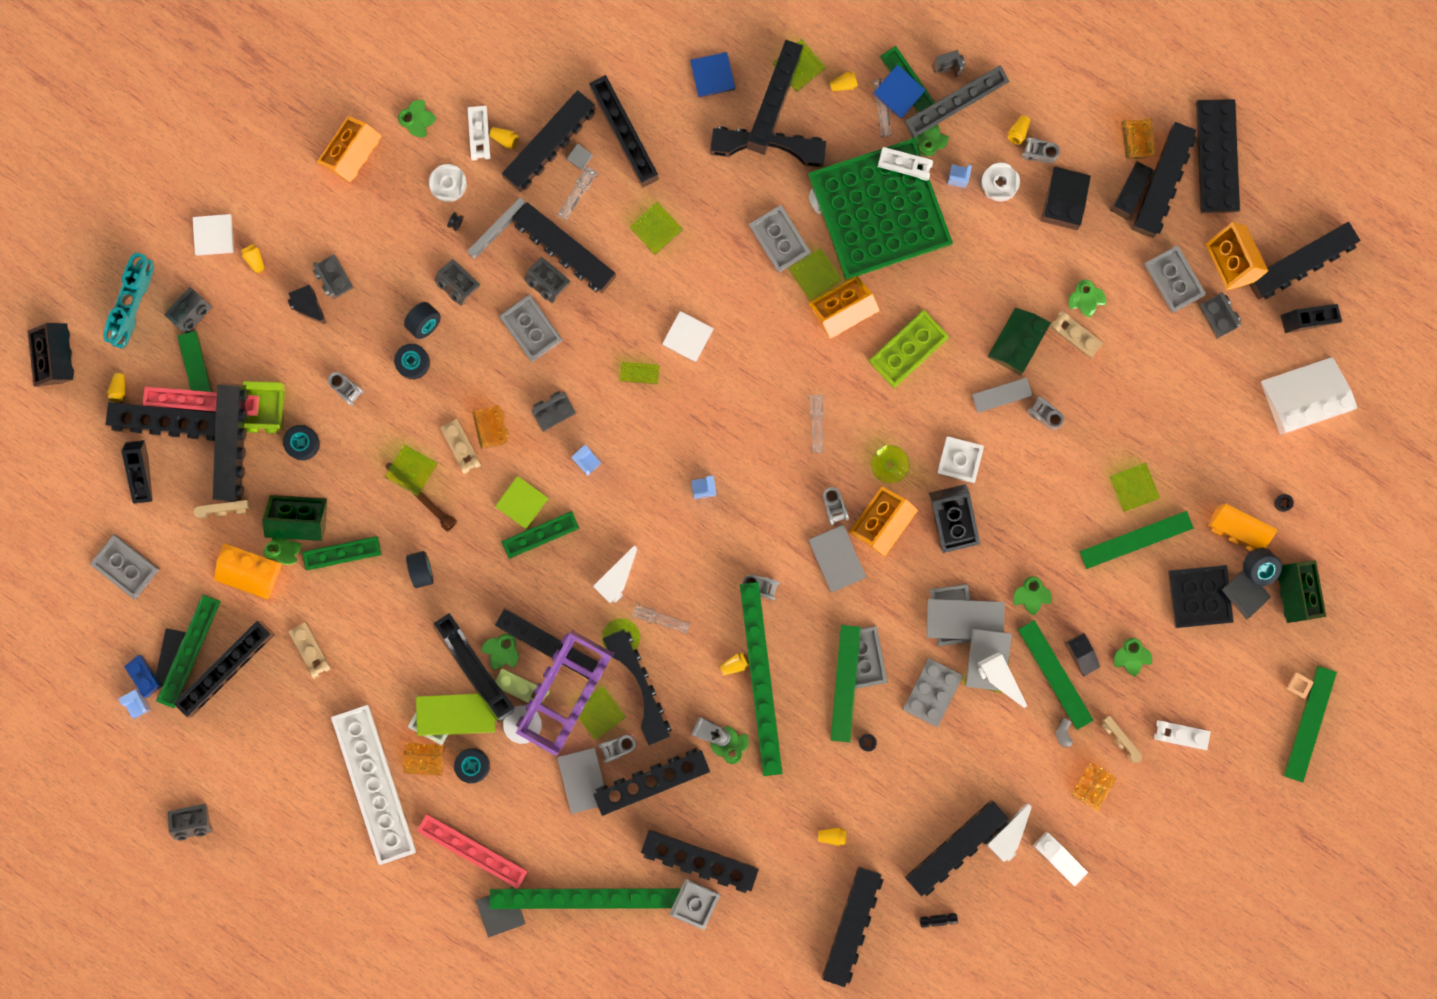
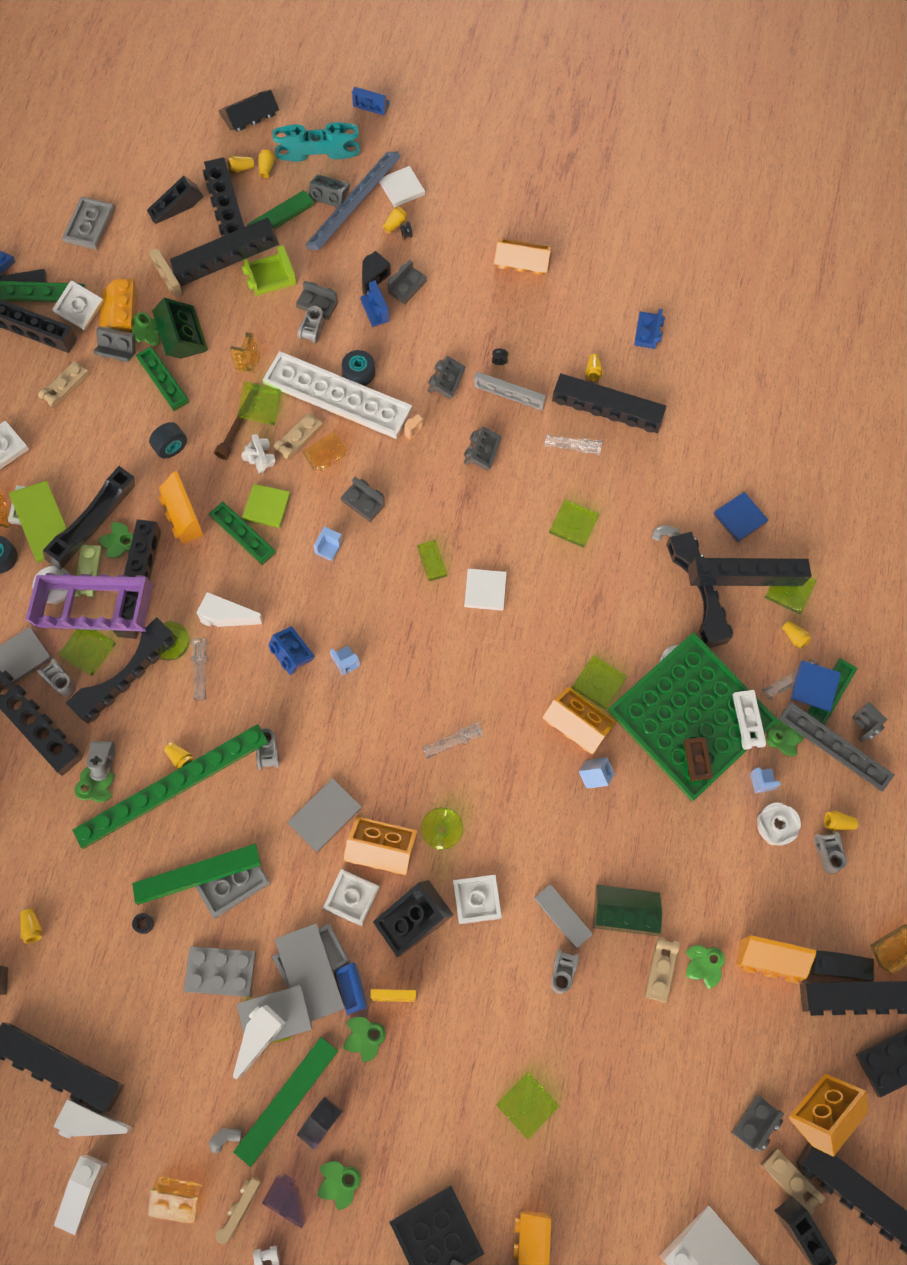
camera: 65 degrees right, 15 degrees down
coral plate [142,387,260,416] -> none
black wheel [283,425,320,461] -> none
bright green plate [398,100,436,138] -> none
black wheel [404,302,441,339] -> none
white tile [429,164,467,202] -> none
white plate [468,106,491,161] -> none
light grey tile [499,294,563,362] -> none
black brick [513,202,616,293] -> none
light grey tile [566,143,593,171] -> none
black brick [589,75,659,188] -> none
light grey plate [749,205,811,273] -> none
light grey piece [822,487,849,525] -> none
lime tile [868,309,950,389] -> none
black slope [1041,166,1091,230] -> none
green tile [1079,511,1194,569] -> none
light grey plate [1143,245,1206,313] -> none
none -> white plate [52,280,104,331]
none -> dark grey bracket [94,326,136,362]
none -> light orange slope [158,471,204,544]
none -> clear yellow bracket [230,332,260,373]
none -> white hips [241,434,276,474]
none -> yellow cone [259,150,276,178]
none -> slope [262,1174,306,1228]
none -> white plate [263,351,412,439]
none -> blue bracket [268,626,315,675]
none -> dark grey bracket [296,281,338,320]
none -> sand blue tile [306,151,401,250]
none -> white tile [323,869,380,926]
none -> blue tile [335,963,369,1015]
none -> blue bracket [352,87,390,116]
none -> blue bracket [360,280,389,327]
none -> yellow tile [371,989,416,1002]
none -> black bush [400,221,413,239]
none -> light nougat plate [405,414,423,440]
none -> light blue panel [579,757,615,788]
none -> blue bracket [634,309,665,349]
none -> light grey arm [652,525,680,541]
none -> reddish brown plate [683,737,713,782]
none -> light orange slope [736,935,816,983]
none -> tan plate [761,1148,826,1216]

